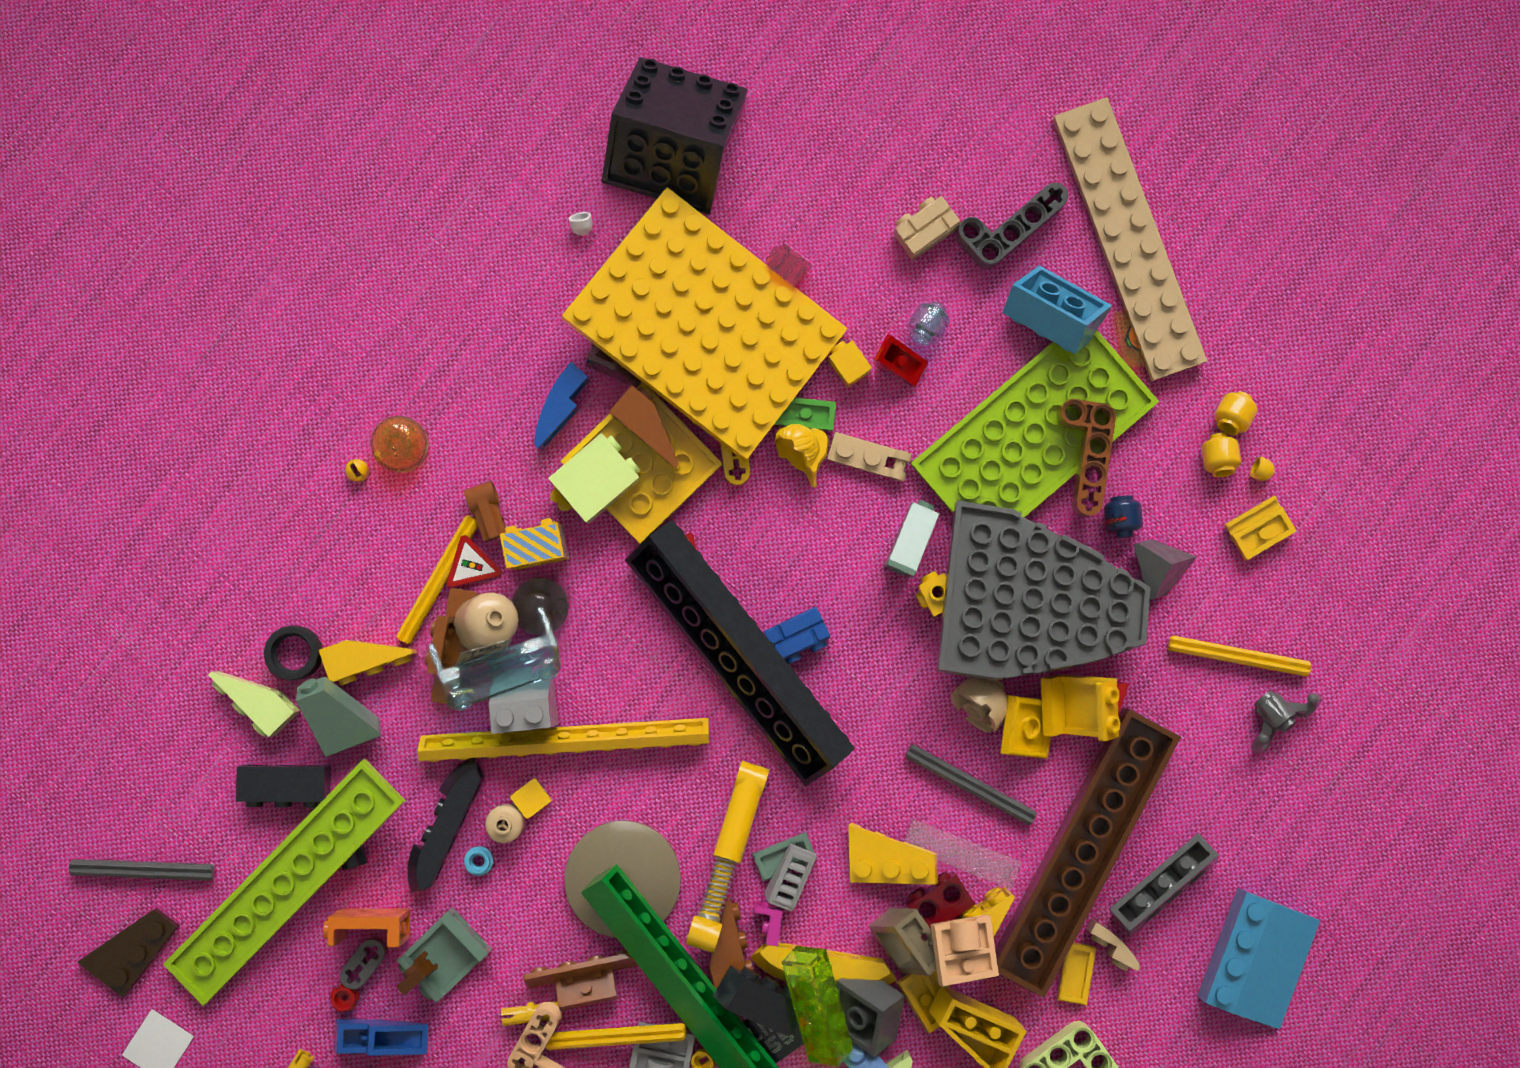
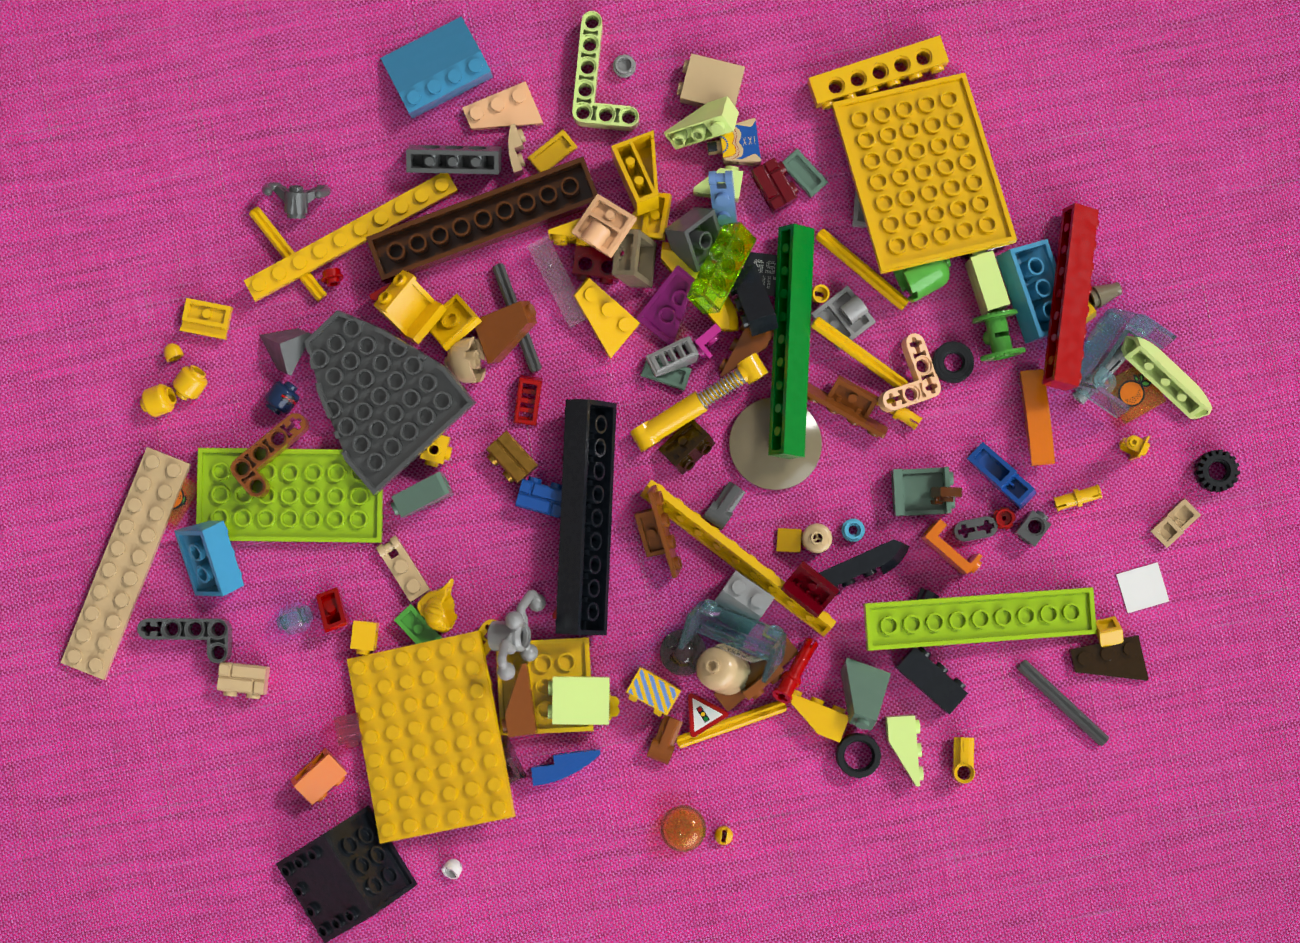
camera: 130 degrees left, 0 degrees up
none -> yellow plate [243,173,458,302]
none -> orange brick [291,748,347,805]
none -> red plate [321,268,344,287]
none -> light nougat wing [462,81,544,130]
none -> dark orange slope [475,301,537,364]
none -> pearl gold brick [486,431,539,484]
none -> light grey wheel [487,589,546,681]
none -> red slope [513,375,543,426]
none -> dark orange bracket [634,485,682,578]
none -> magenta wing [636,265,696,345]
none -> dark brown bracket [658,420,715,475]
none -> dark grey piece [703,481,746,531]
none -> red pin [772,638,818,704]
none -> dark red bracket [781,561,840,618]
none -> yellow piece [952,737,975,784]
none -> dark grey brick [1013,510,1052,547]
none -> yellow slope [1096,616,1124,647]

